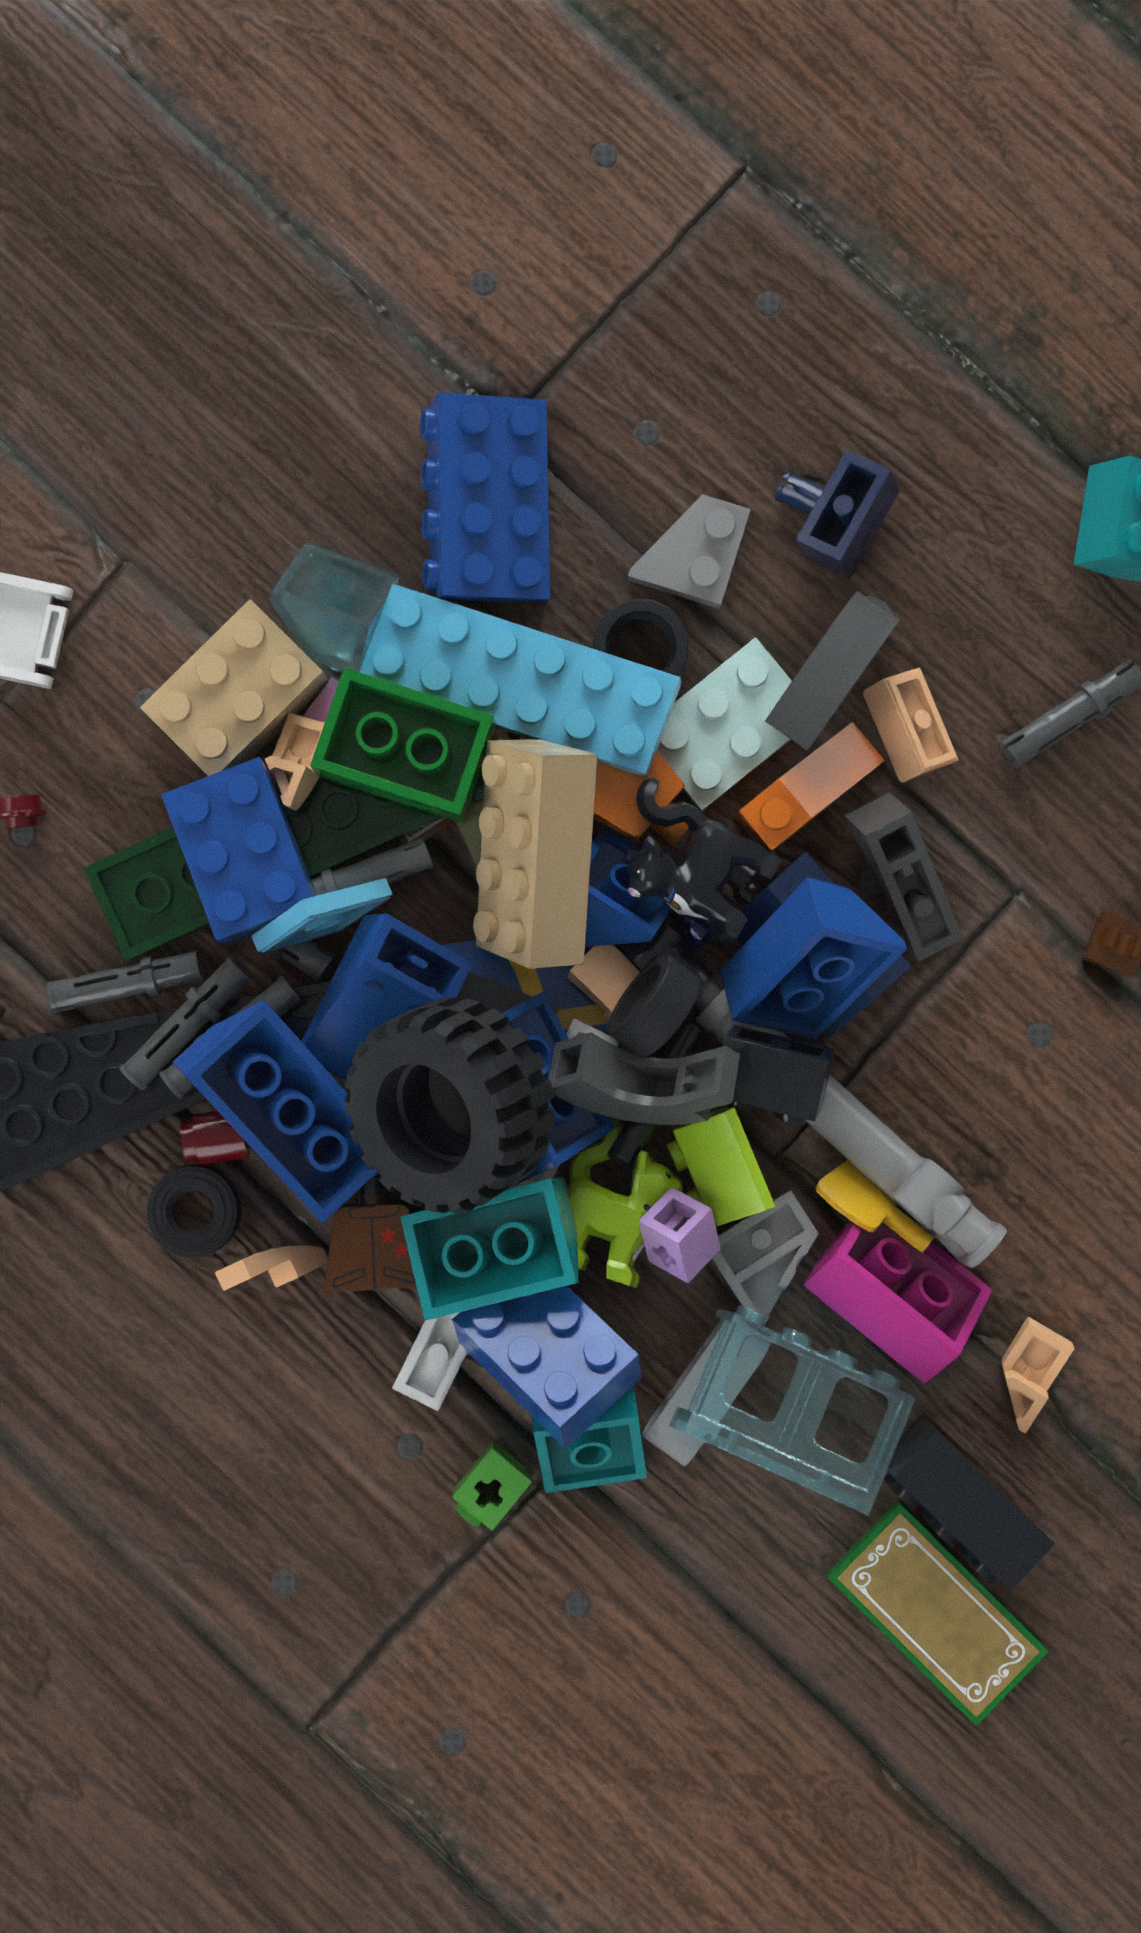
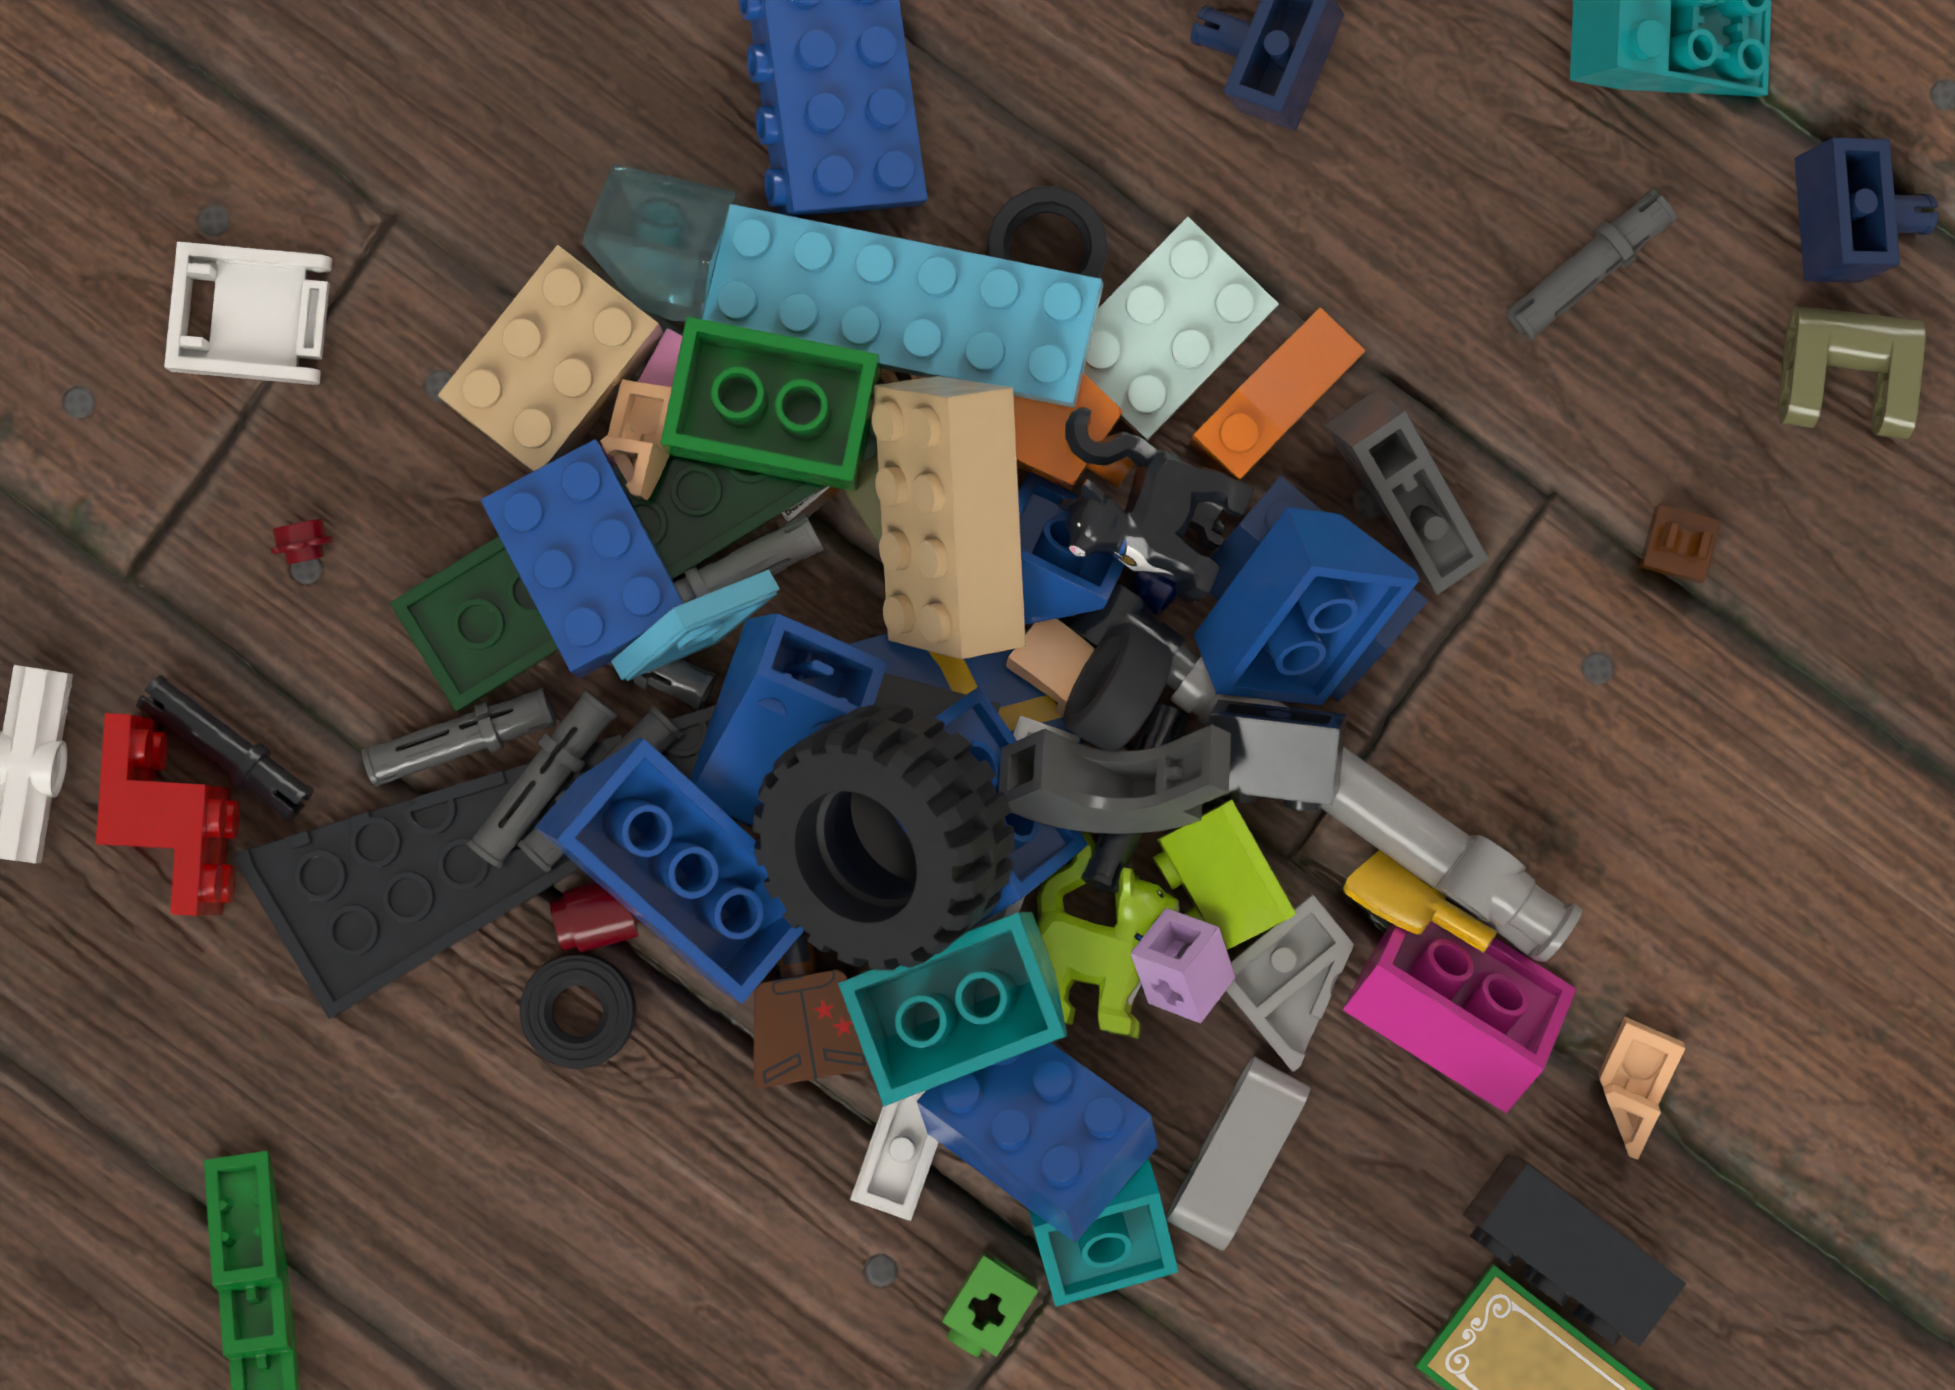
camera: 15 degrees left, 0 degrees up
light nougat slope [215,1245,328,1291] -> none
light grey wing [627,494,751,609] -> none
clear light blue window [669,1305,916,1516] -> none
dark grey arch [765,591,900,751] -> none
light nougat slope [863,667,959,783] -> none

